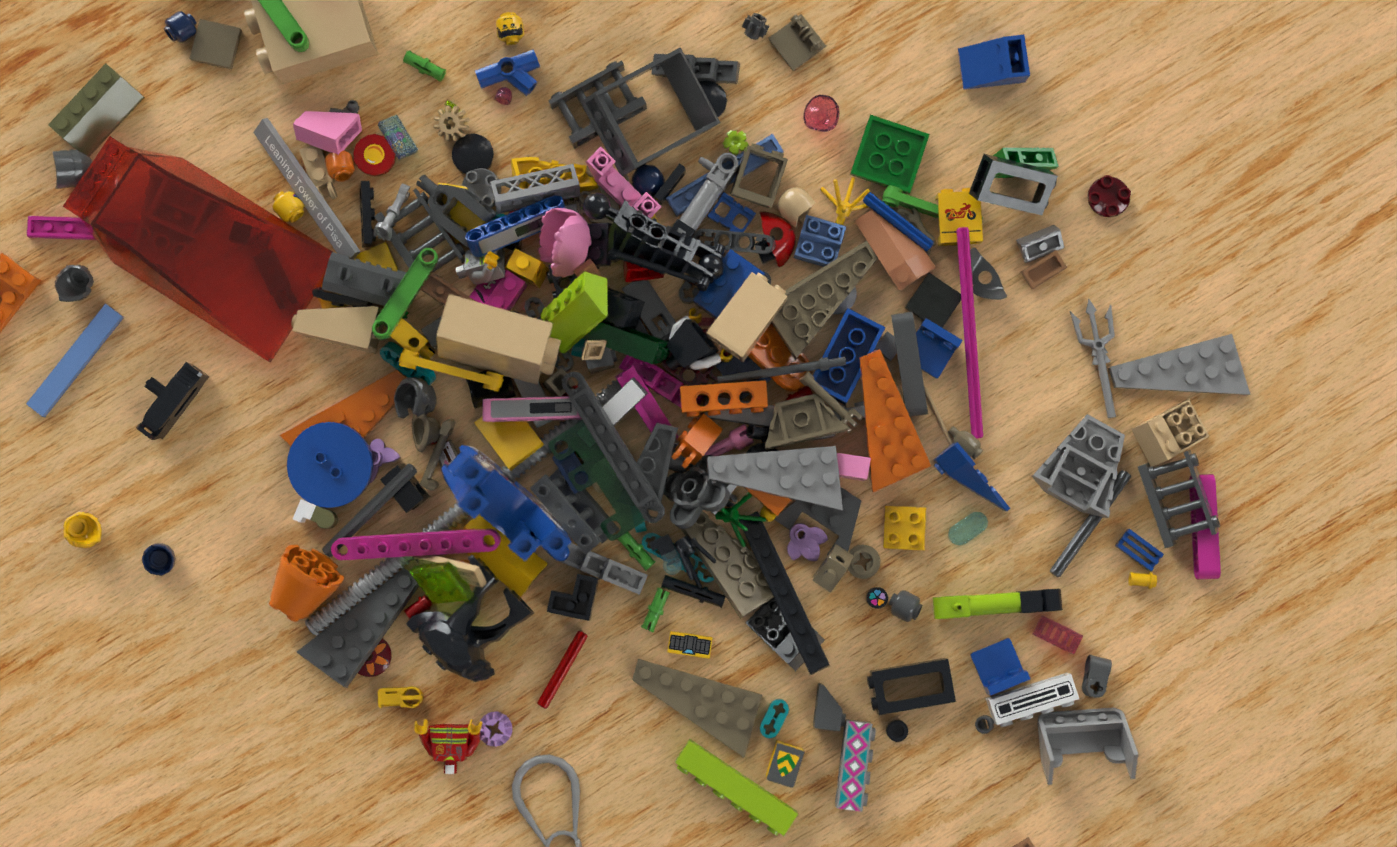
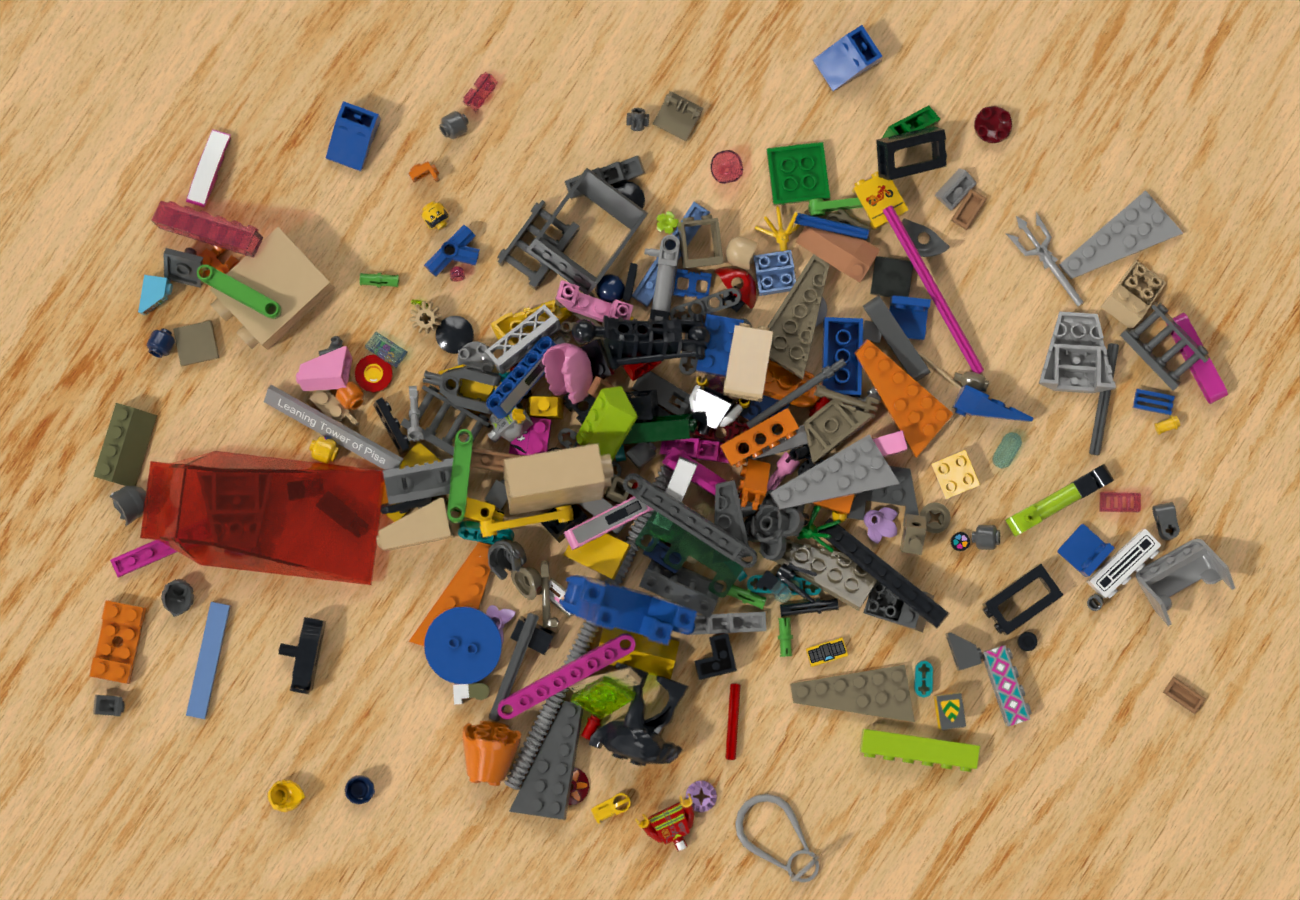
camera: 25 degrees left, 0 degrees up
tan slope [581,340,607,360] -> none

